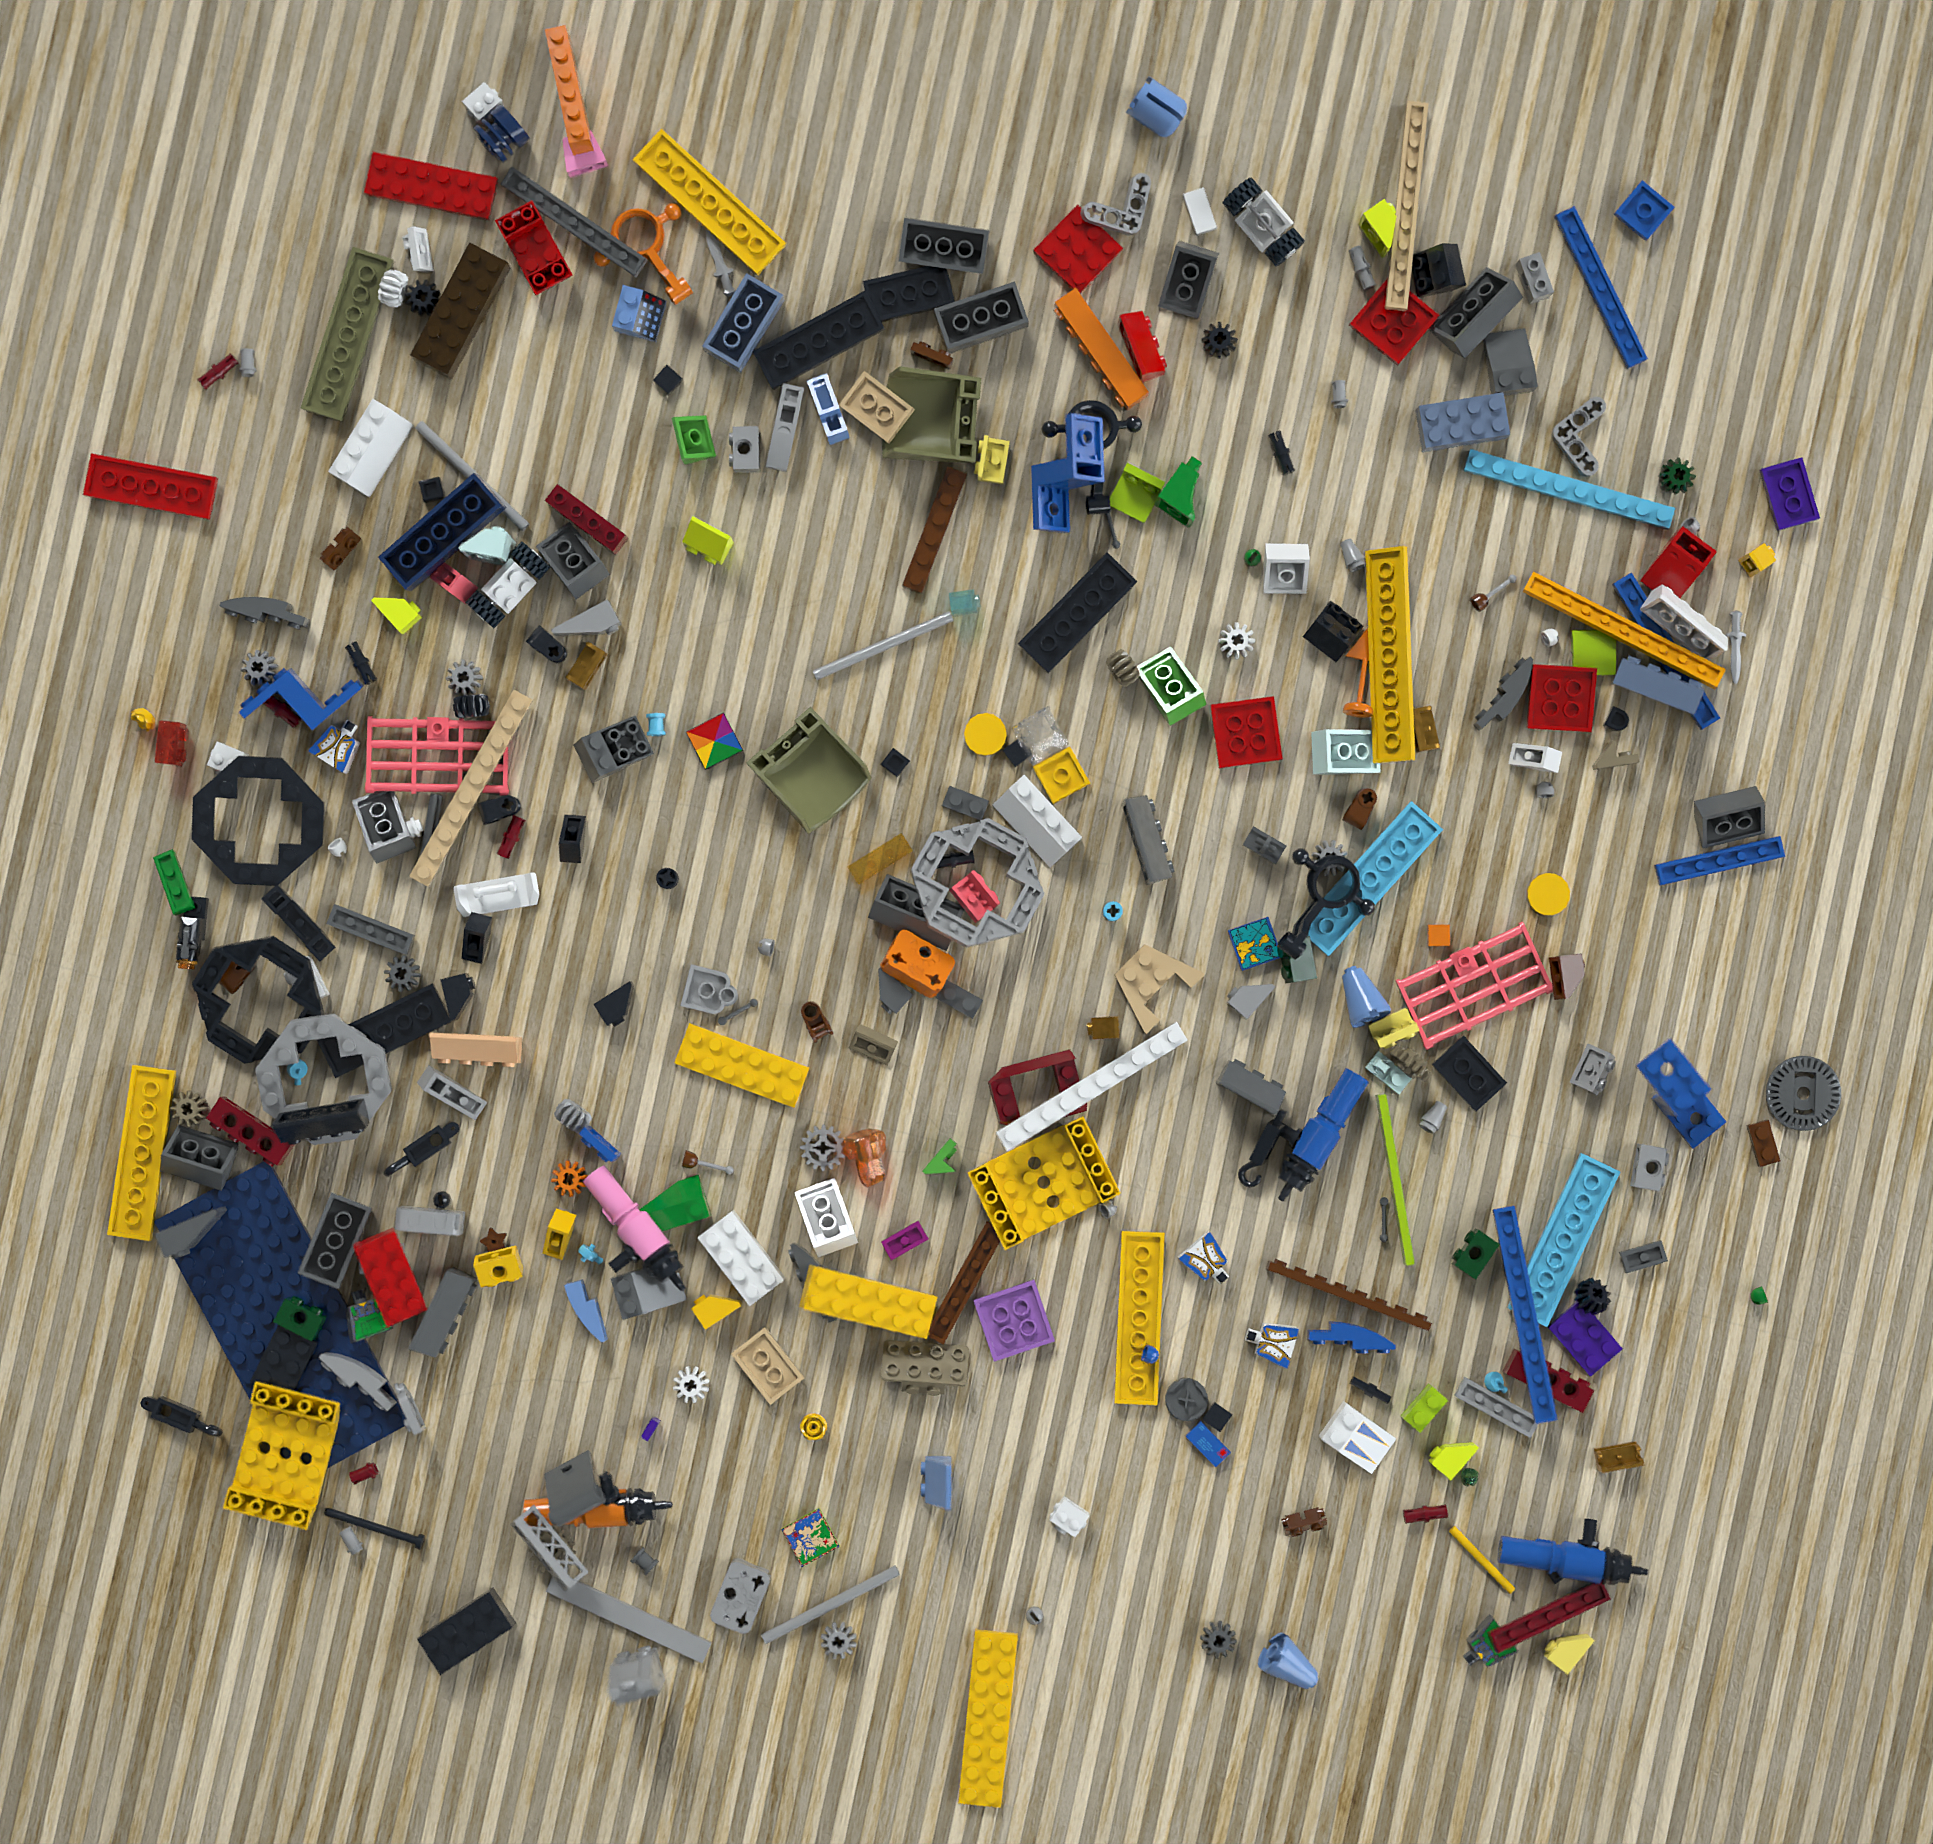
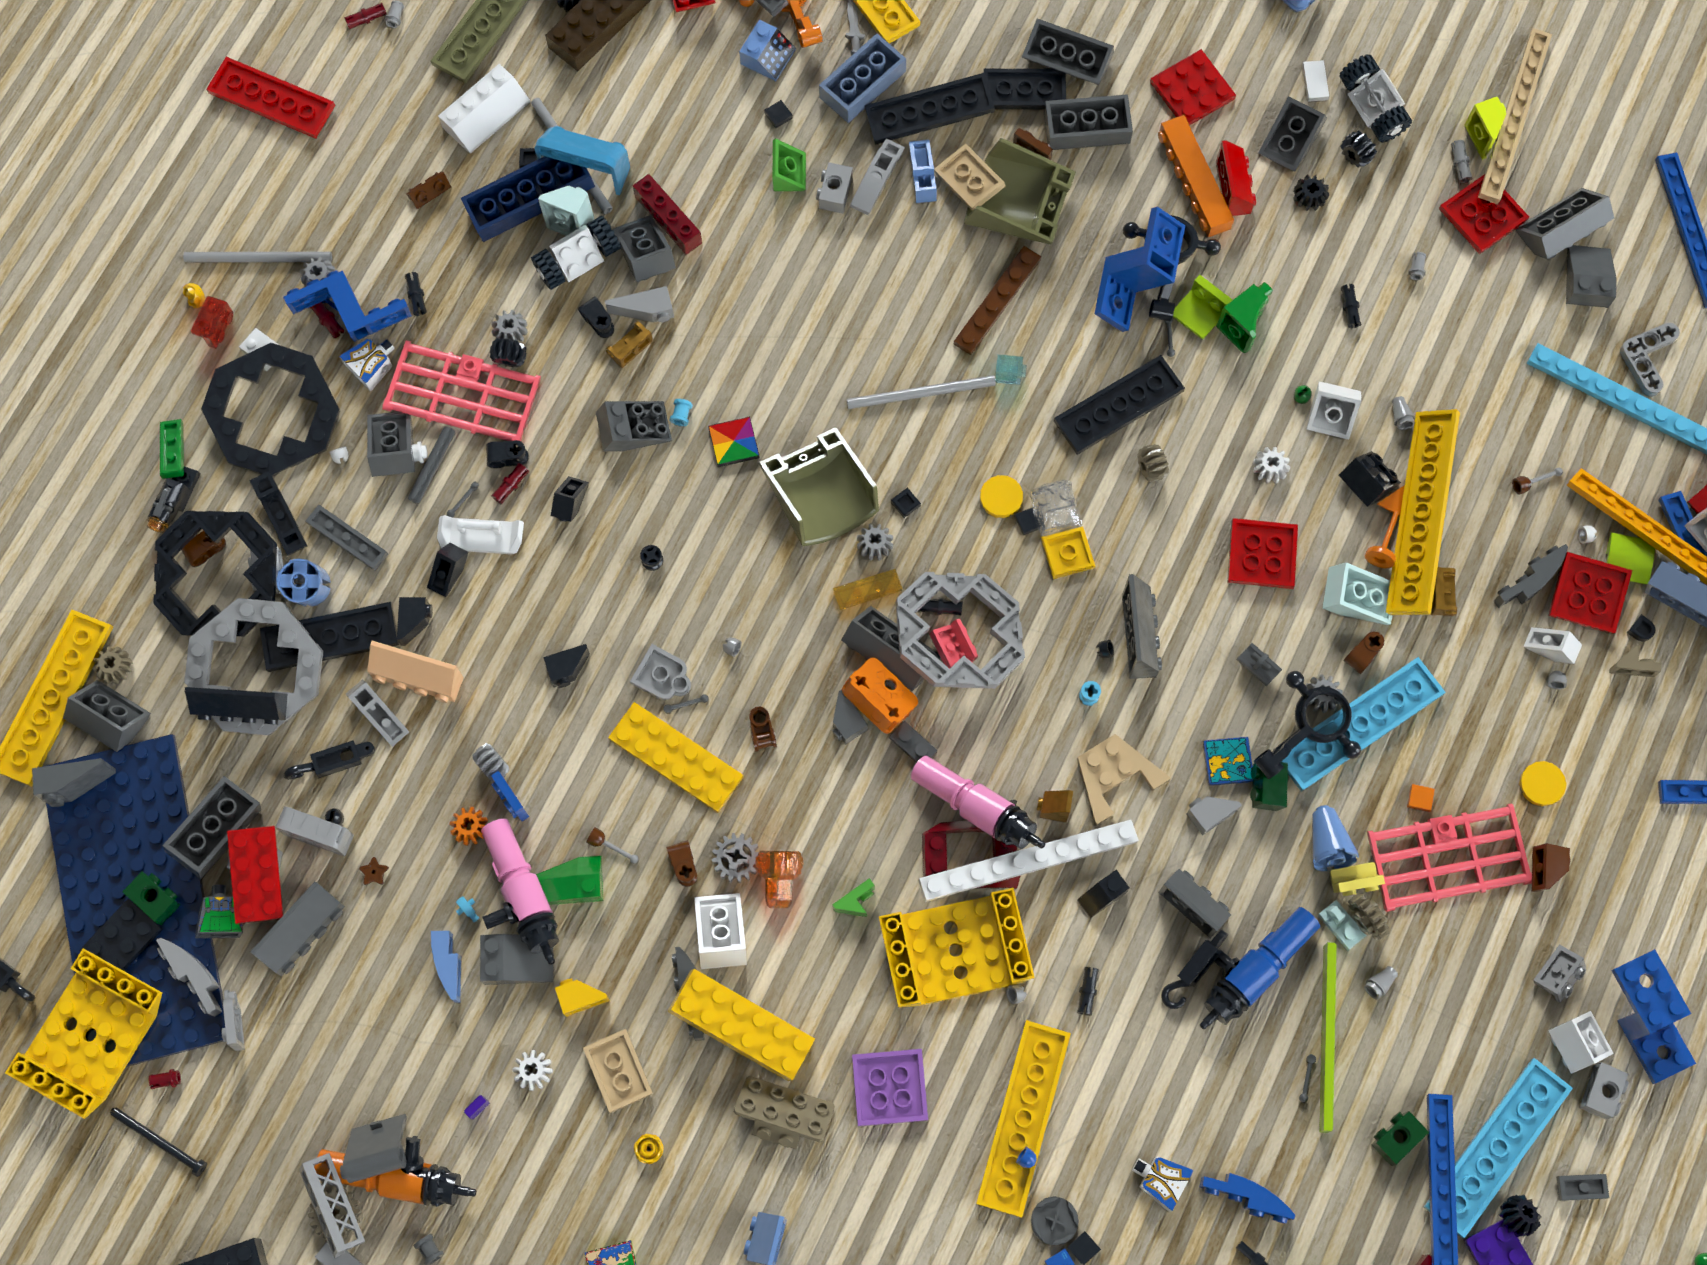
camera: 10 degrees right, 15 degrees down
dark red brick [206,1096,295,1166] -> none
dark grey slope [219,597,310,630] -> none
medium azure piece [287,1059,308,1086] -> none
light grey pin [339,1526,363,1555] -> none
neon yellow slope [371,597,422,634] -> none
dark grey gear [384,955,421,992] -> none
tan plate [409,690,533,887] -> none
coral slope [429,562,478,604] -> none
yellow brick [473,1245,523,1287] -> none
yellow slope [542,1208,576,1260] -> none
neon yellow slope [682,516,734,565] -> none
white brick [698,1210,785,1306] -> none
dark tan slope [849,1024,898,1065] -> none
magenta plate [881,1221,929,1261] -> none
reddish brown plate [928,1221,1000,1345] -> none
dark grey plate [942,786,989,820] -> none
light yellow bracket [974,435,1010,484] -> none
white slope [993,775,1082,867] -> none
light grey beam [1081,173,1151,235] -> none
bright green slope [1137,647,1207,726] -> none
torso [1178,1231,1229,1285] -> none
reddish brown plate [1266,1259,1432,1331] -> none
black slope [1412,243,1466,298] -> none
sand blue brick [1415,392,1510,452] -> none
black plate [1431,1035,1507,1112] -> none
light grey brick [1515,252,1554,305] -> none
none -> light grey piece [183,252,332,262]
none -> medium blue cylinder [276,558,331,607]
none -> dark grey hinge [447,481,479,518]
none -> dark azure windscreen [534,126,630,195]
none -> reddish brown piece [666,840,698,887]
none -> light grey gear [857,523,893,561]
none -> bright pink piece [911,756,1045,849]
none -> black slope [1077,869,1130,919]
none -> black pin [1077,967,1099,1016]
none -> black hinge [1096,640,1114,658]
none -> black gear [1340,130,1377,168]
none -> white slope [1548,1011,1614,1074]

